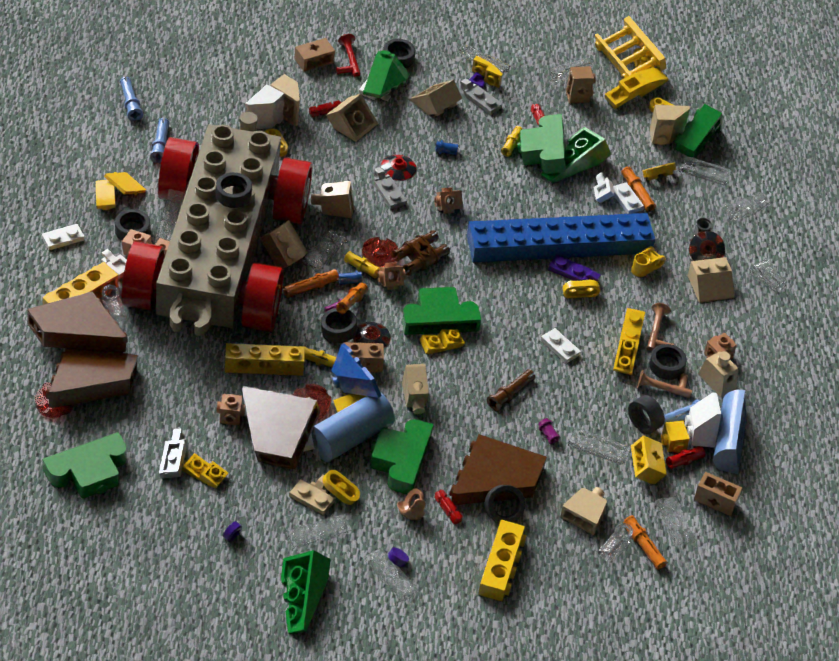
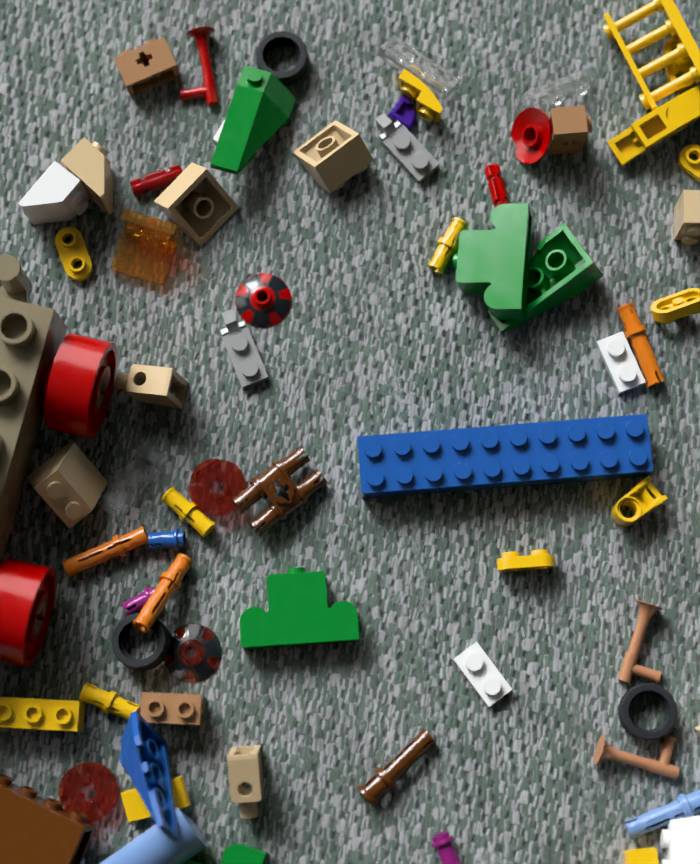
camera: 15 degrees right, 30 degrees up
nougat brick [378,262,406,290] -> none
yellow slope [420,329,465,354] -> none
nougat brick [434,187,463,214] -> none
blue pin [435,140,458,155] -> none
dark purple hinge [548,254,601,283] -> none
white plate [594,172,615,203] -> none
yellow slope [613,308,645,375] -> none
black tyre [628,395,665,434] -> none
none -> clear orange bracket [111,209,181,286]
none -> red dish [510,107,552,164]

